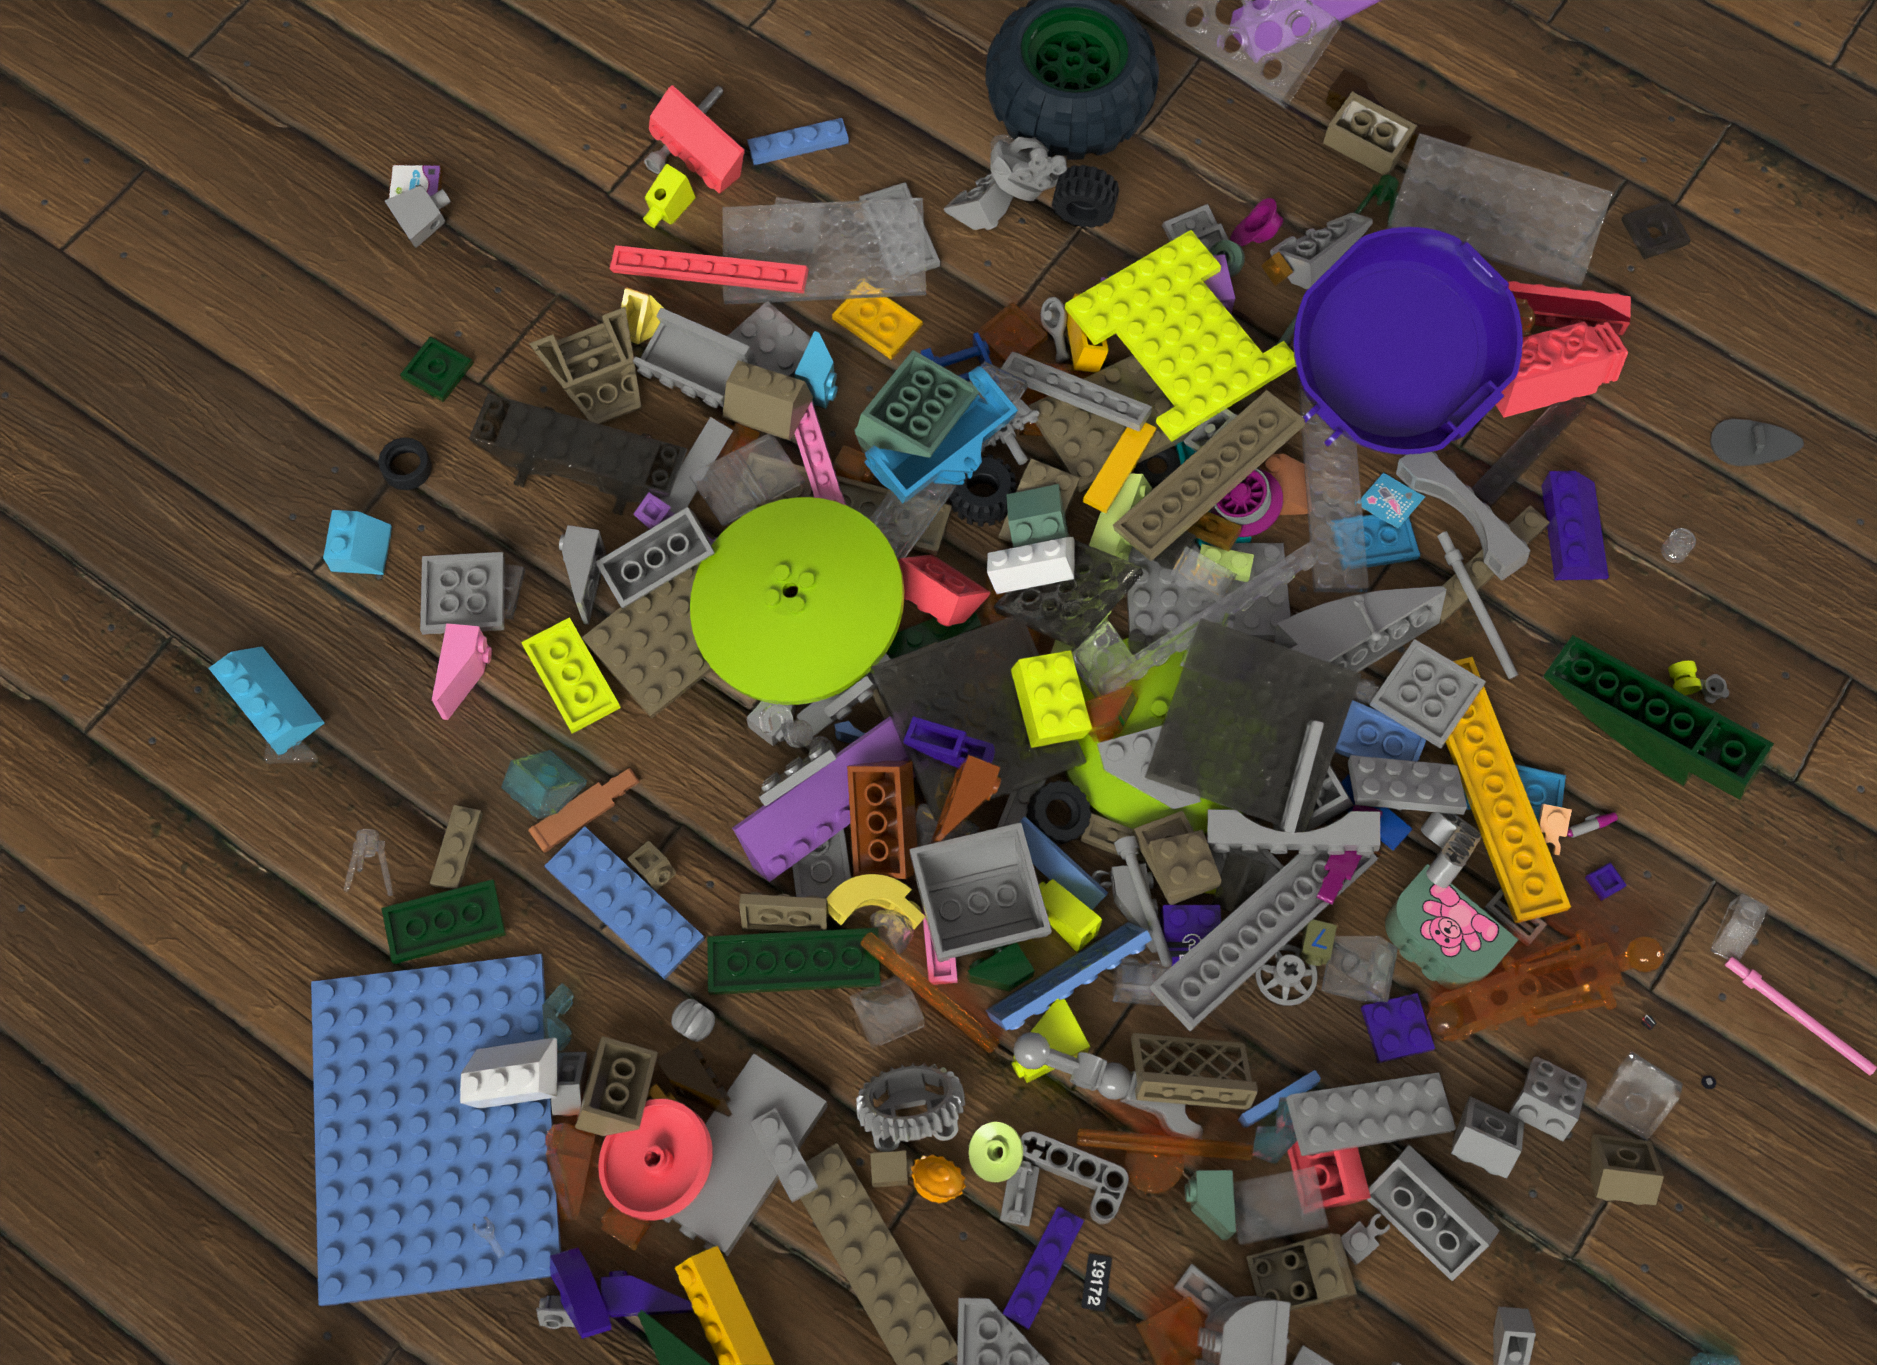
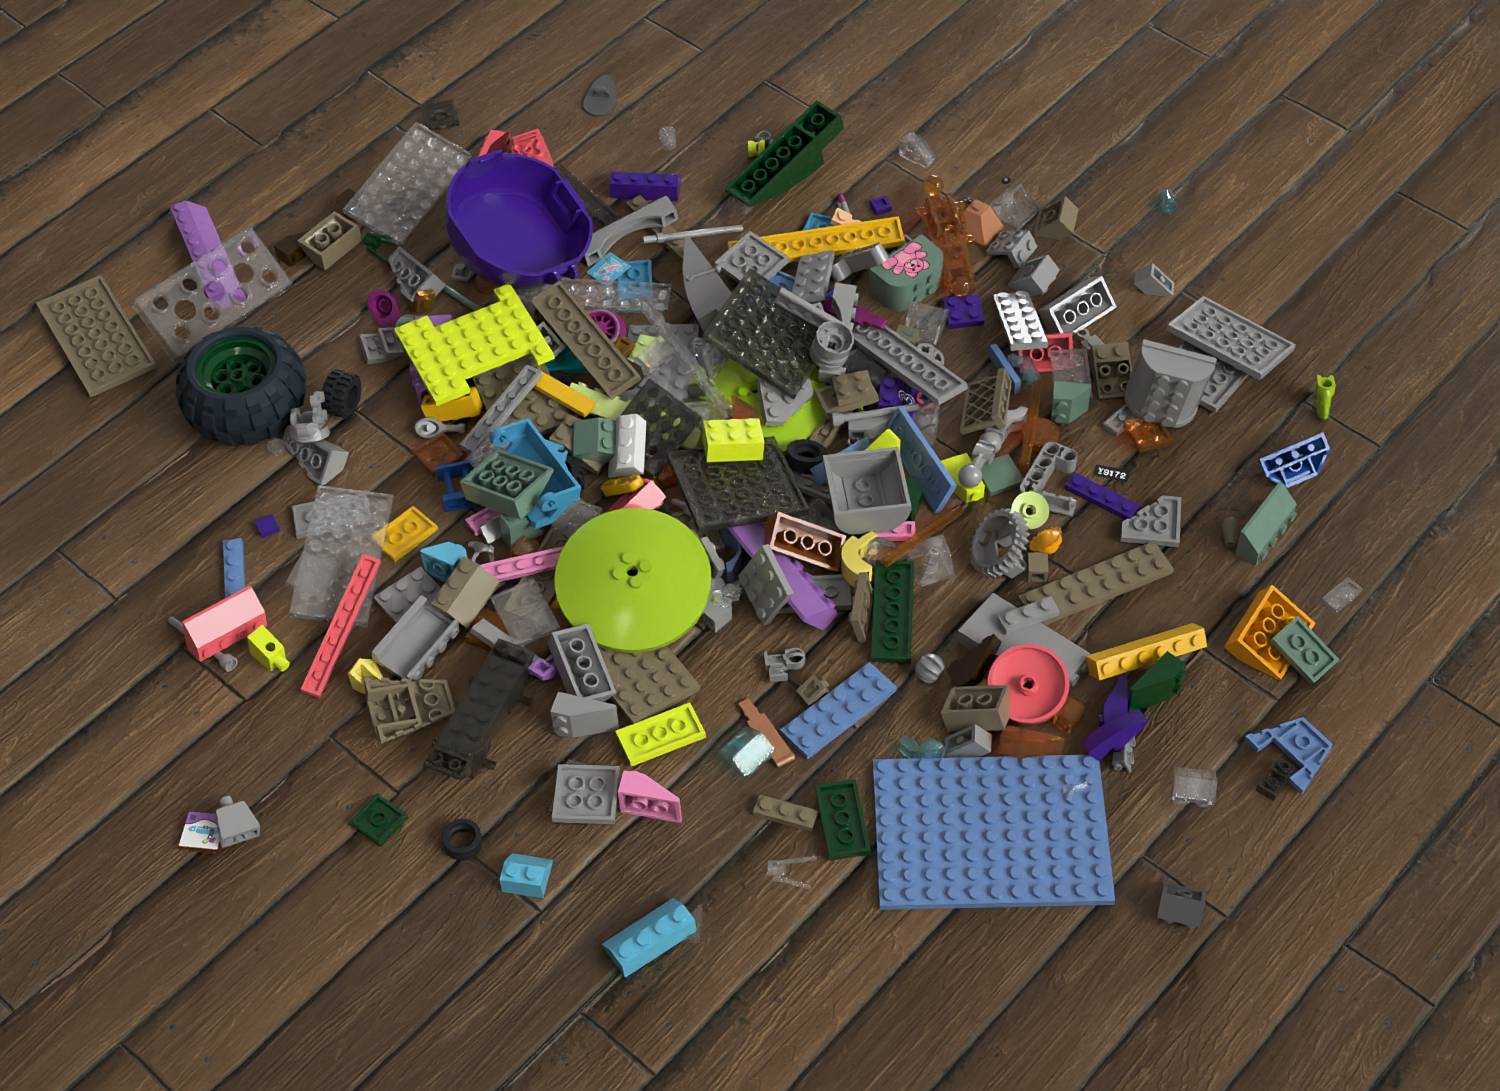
camera: 80 degrees left, 15 degrees down
white slope [460,1038,557,1108] -> none
dark purple slope [903,716,995,768] -> none
dark orange slope [930,755,1001,844] -> none
bright pink bar [1724,956,1877,1076] -> none
none -> dark purple tile [255,514,280,538]
none -> light grey piece [468,541,494,563]
none -> yellow beam [601,474,644,497]
none -> light grey piece [764,648,805,682]
none -> light grey wheel [810,321,854,370]
none -> nougat slope [956,199,1004,248]
none -> sand green tile [981,454,1024,496]

